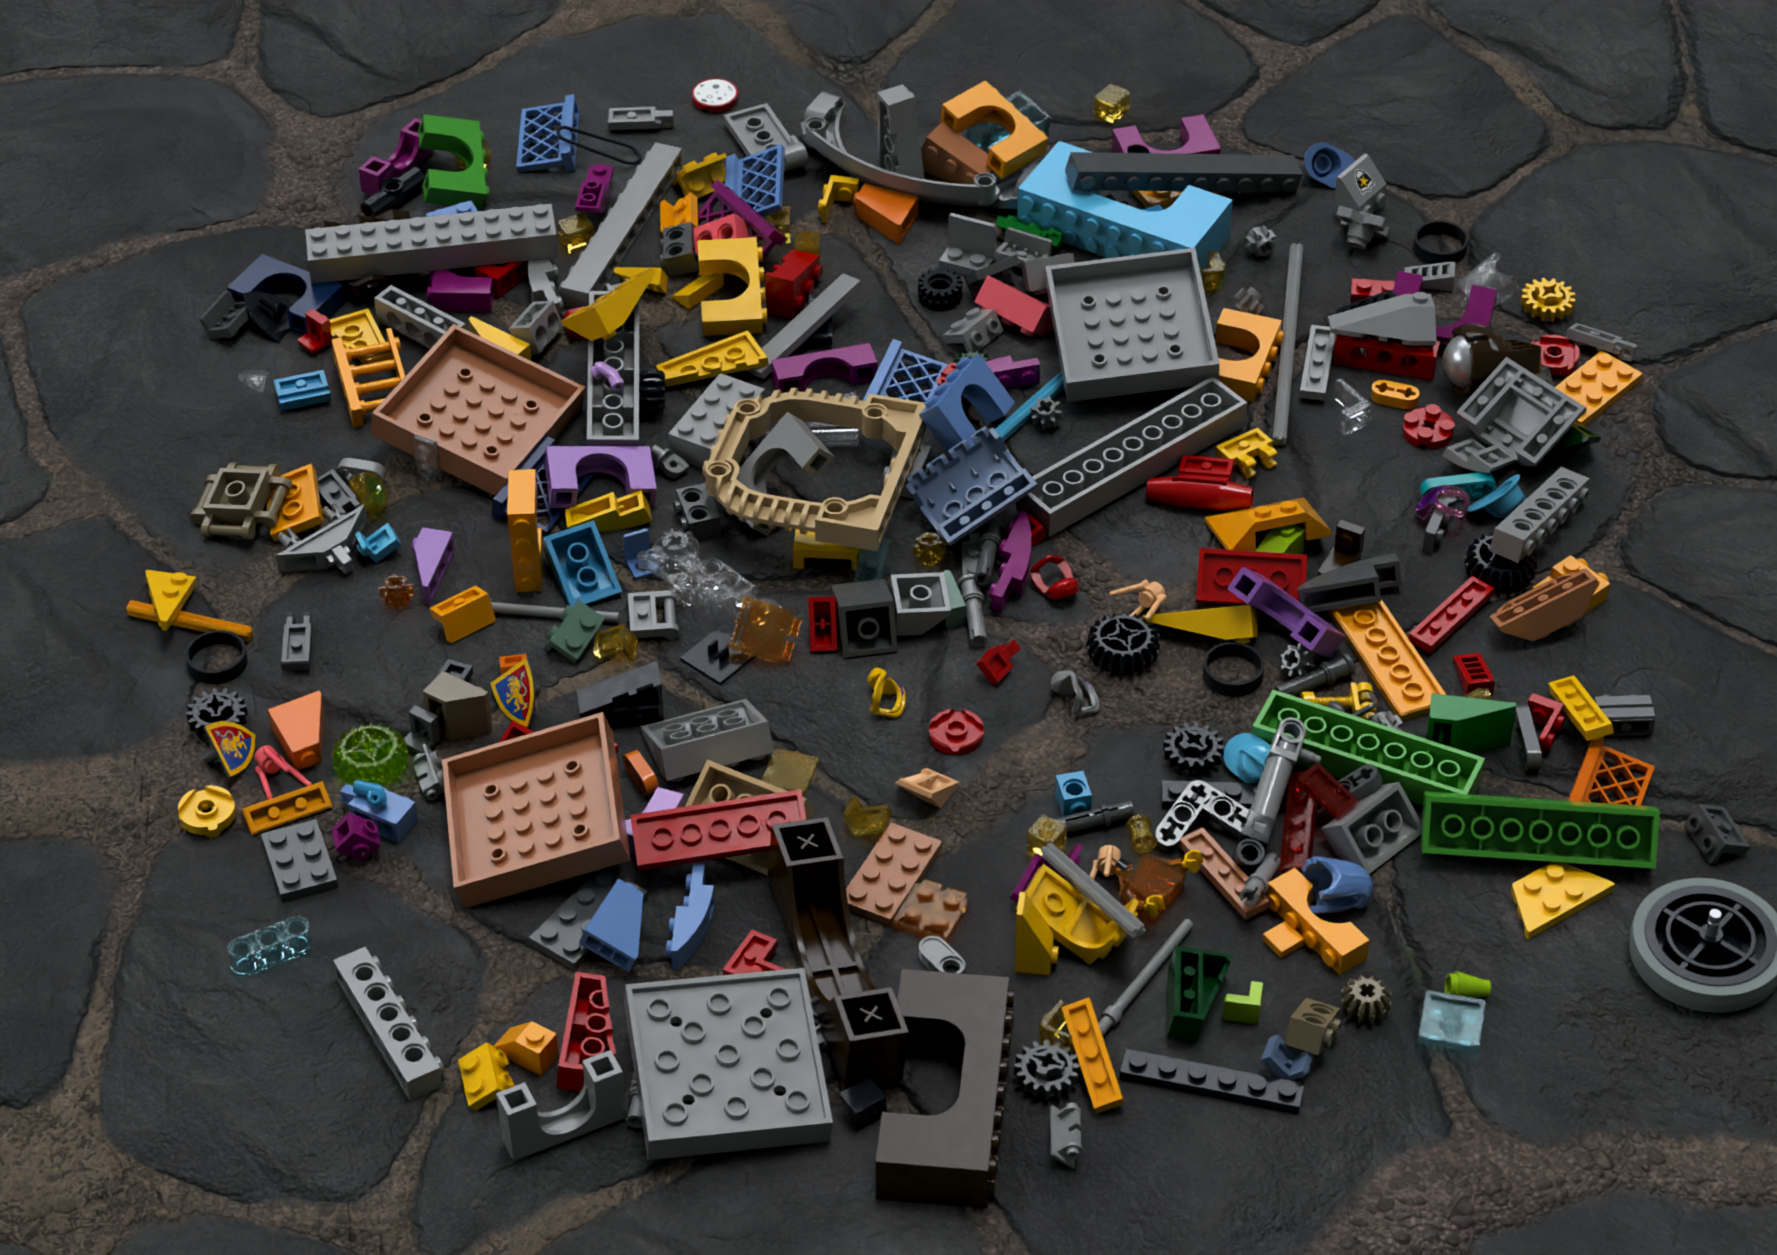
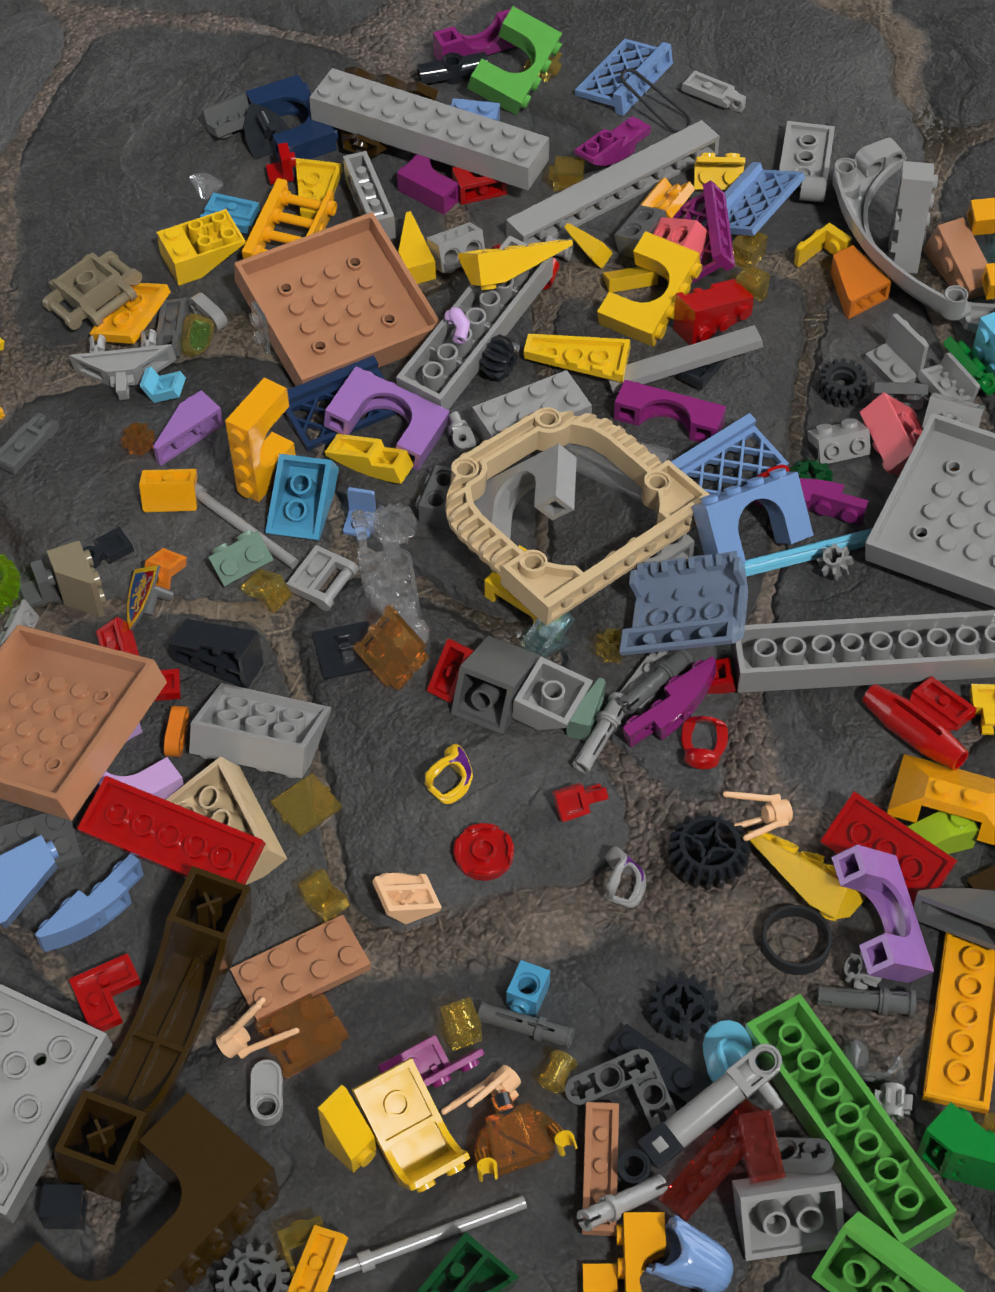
camera: 35 degrees right, 10 degrees up
light grey slope [528,258,564,319] -> none
tile [692,78,739,113] -> none
light grey axle [1041,843,1146,939] -> none
yellow bar [1301,682,1377,719] -> none
none -> yellow slope [157,209,246,286]
none -> light nougat plant [216,997,299,1059]

